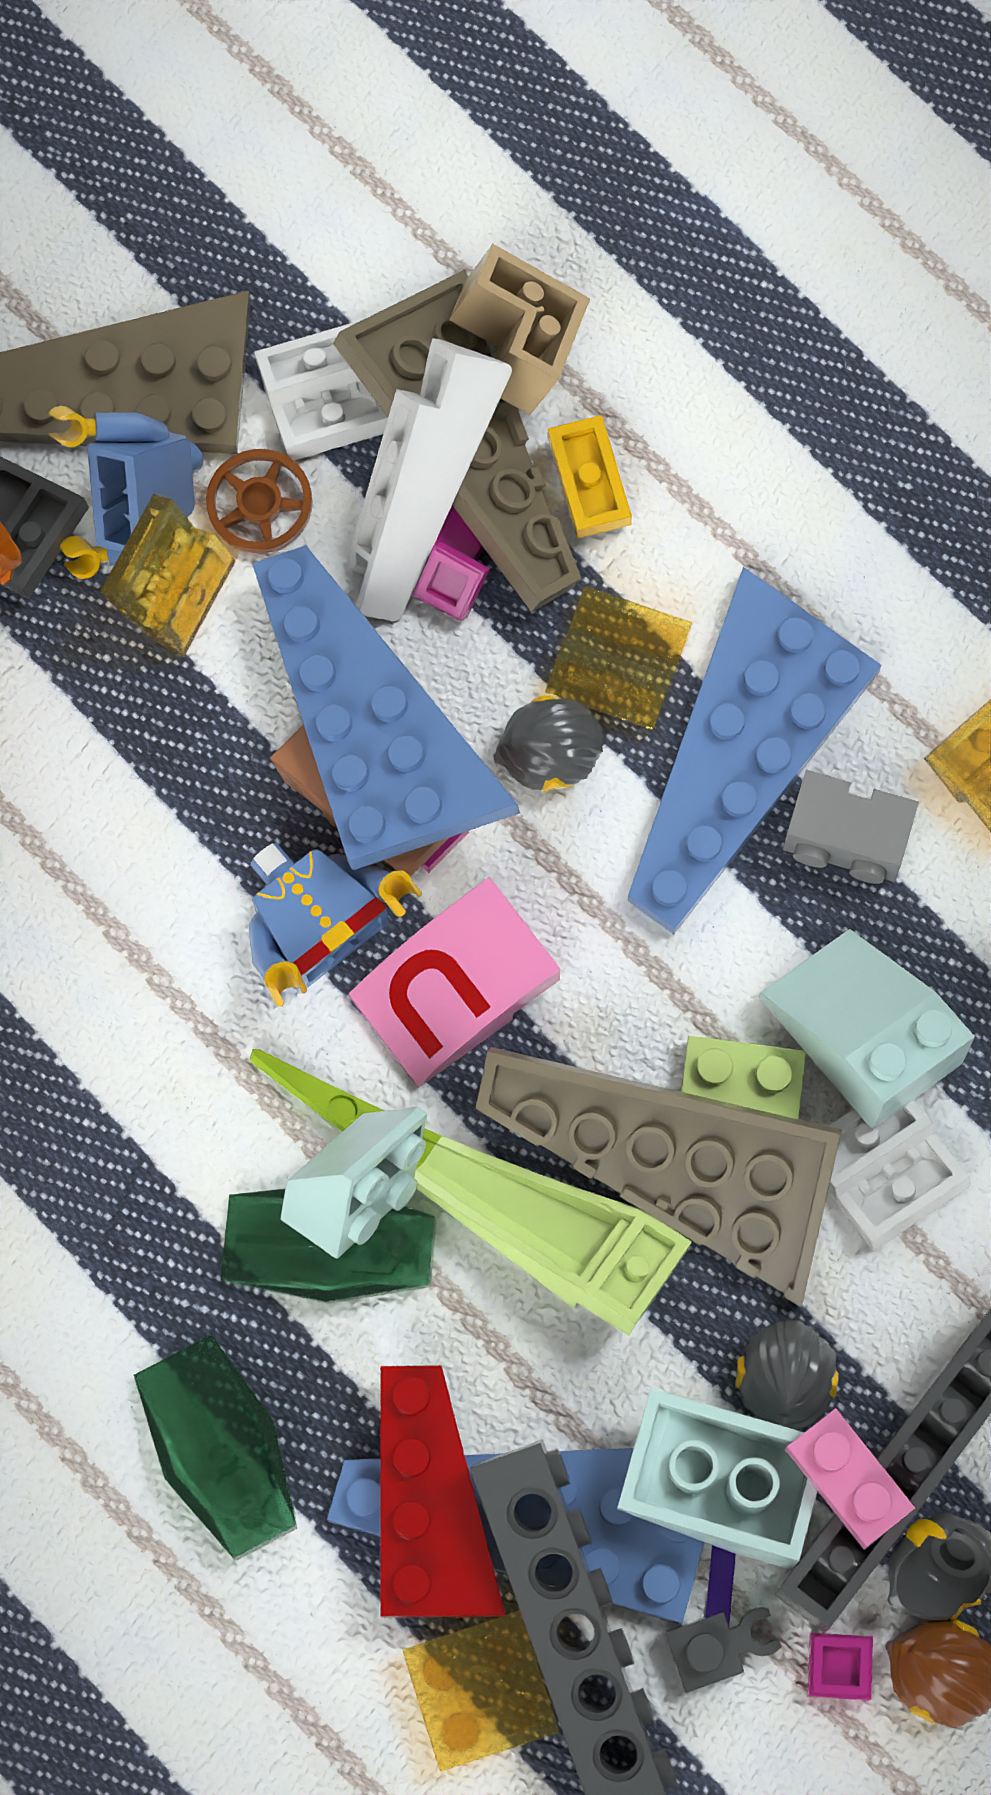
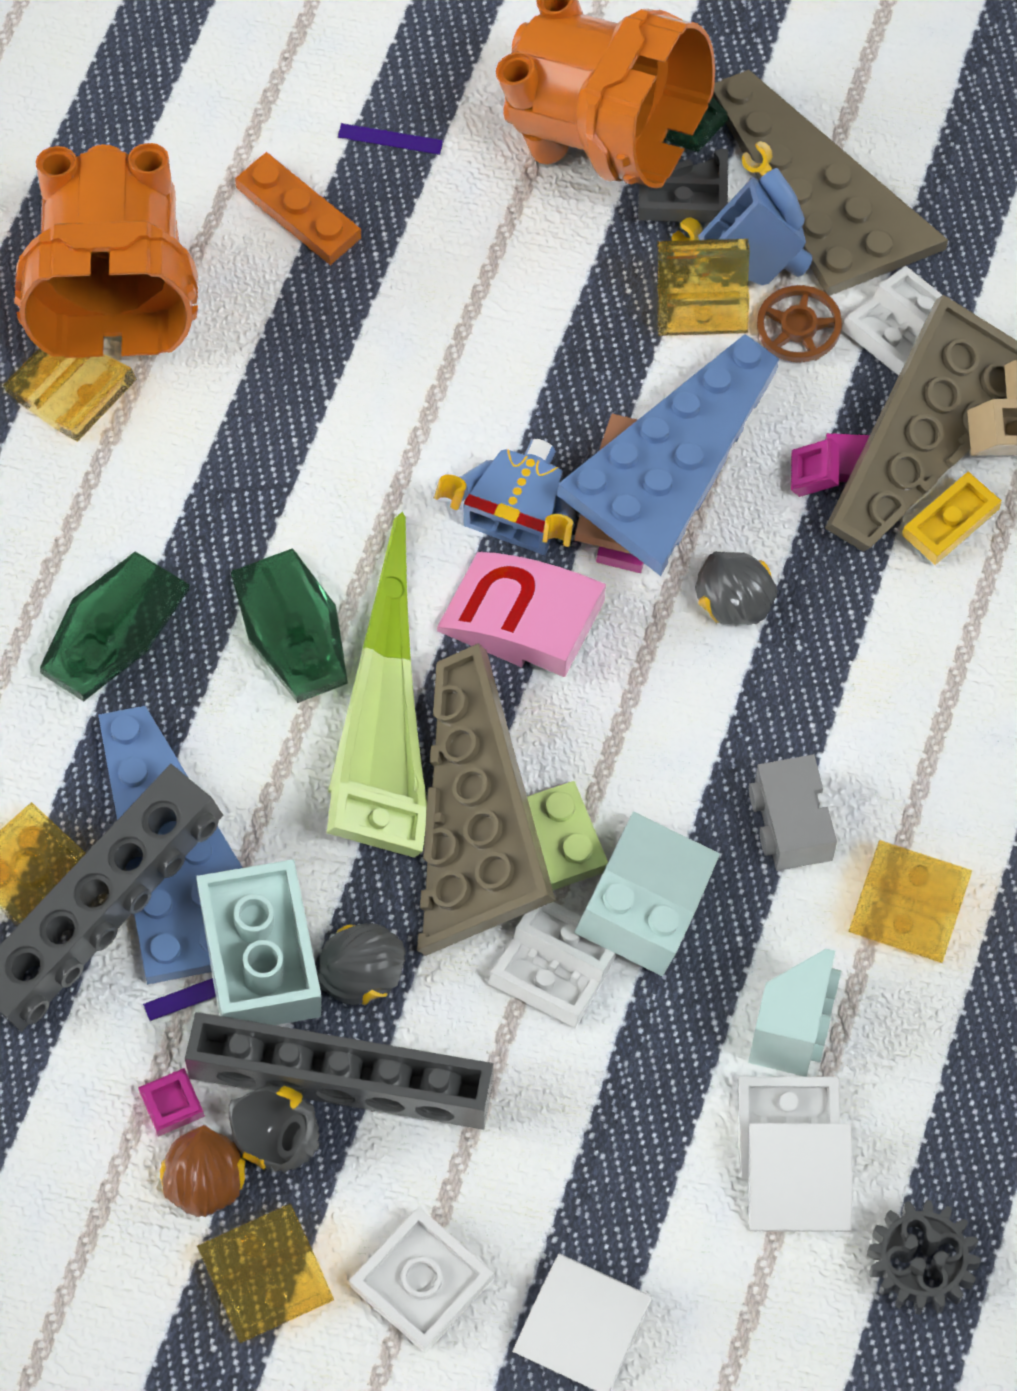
camera: 60 degrees right, 10 degrees down
light aqua slope [280,1107,428,1259] -> none
white wedge [350,338,512,621] -> none
red wing [380,1365,506,1618] -> none
clear yellow slope [545,585,693,730] -> none
medium blue wing [627,567,882,935] -> none
dark grey plate [664,1607,782,1693] -> none
bright pink plate [785,1408,915,1549] -> none

